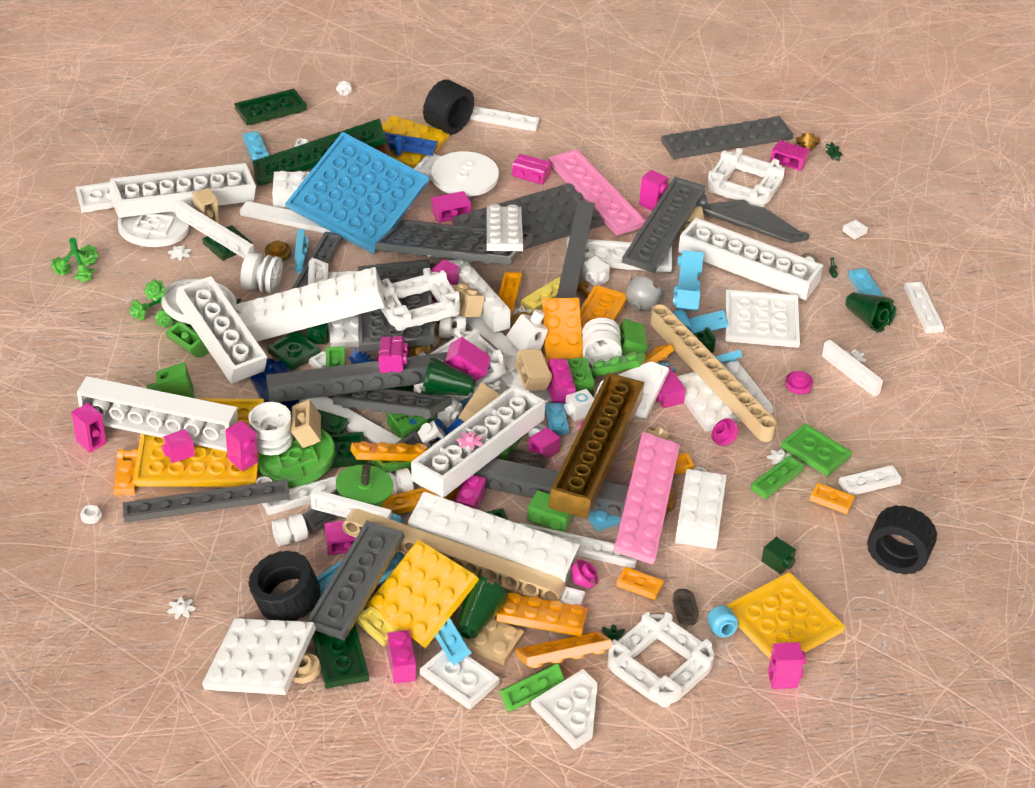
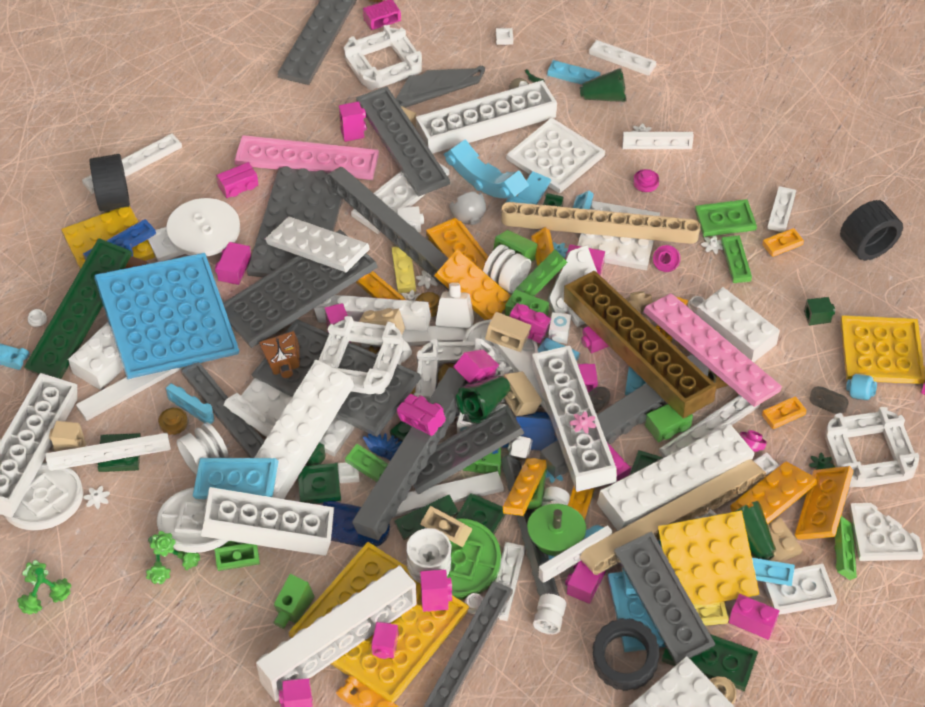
camera: 50 degrees left, 10 degrees up
none -> medium azure plate [193,458,279,499]
none -> dark orange torso [259,331,300,378]

